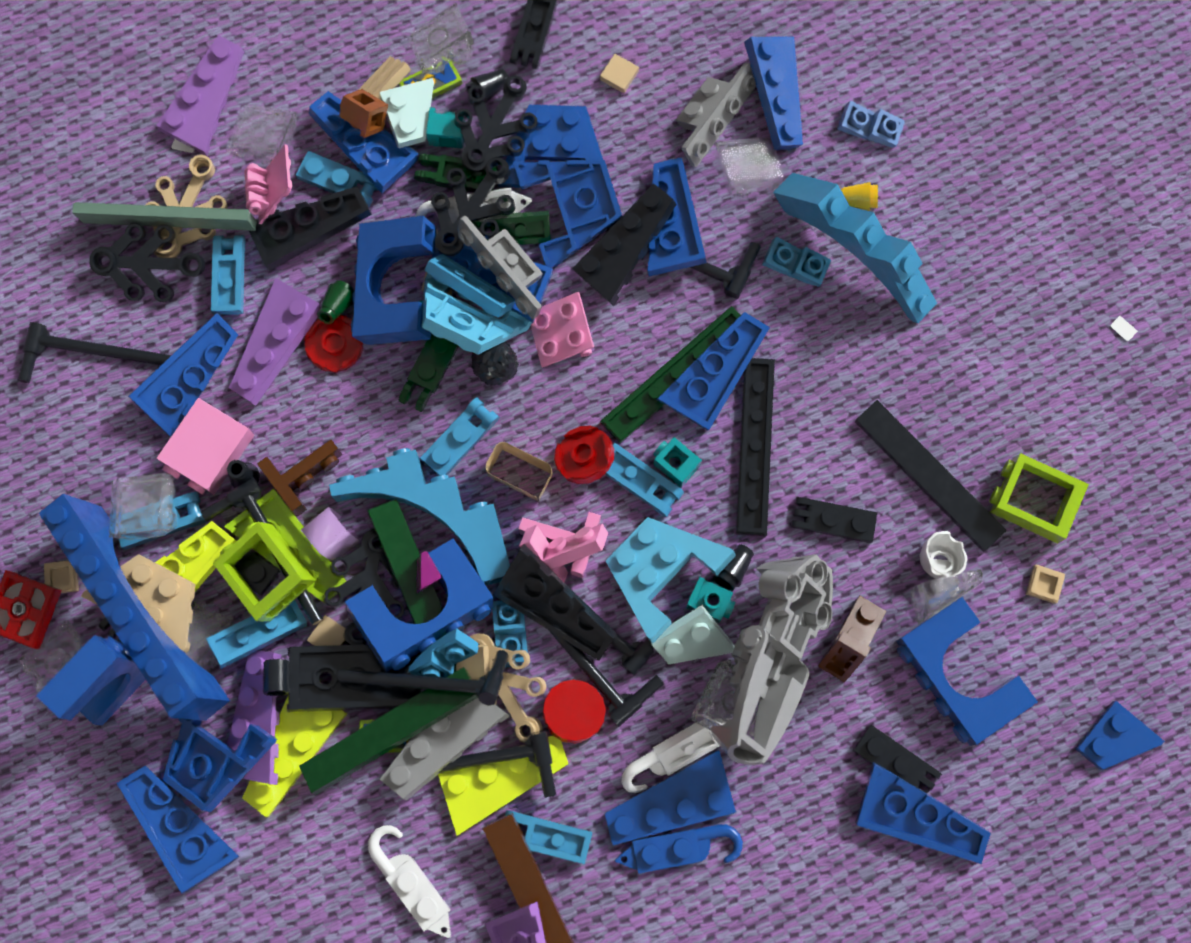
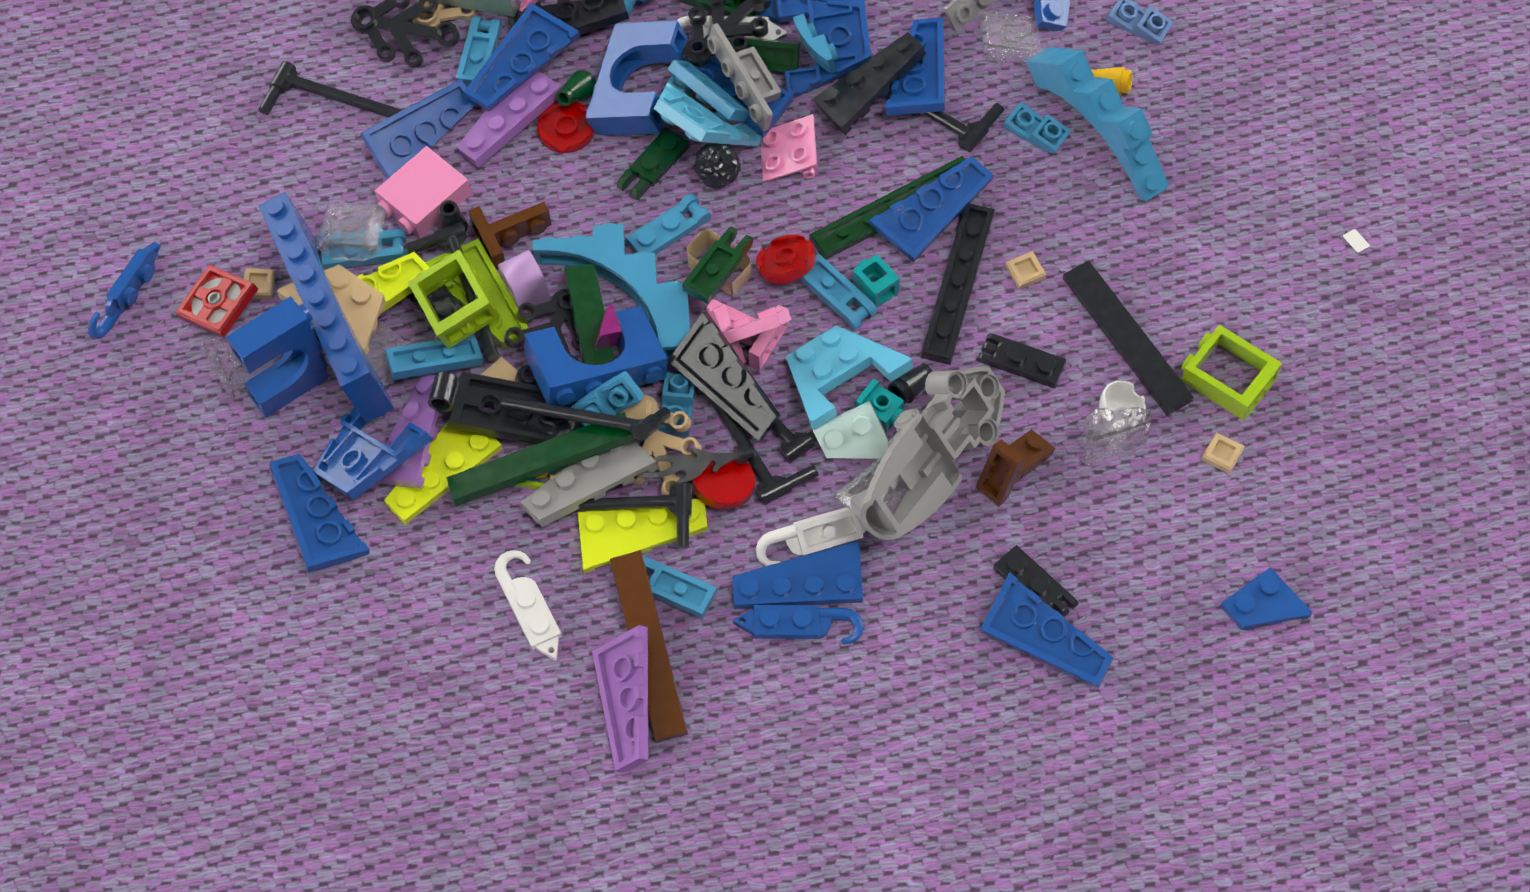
camera: 15 degrees right, 15 degrees down
blue arch [896,597,1038,746] -> none
none -> blue wing [464,3,580,111]
none -> black piece [641,445,754,483]
none -> dark green hinge [682,226,754,304]
none -> dark azure slope [793,13,838,74]
none -> tan tile [1005,251,1047,290]

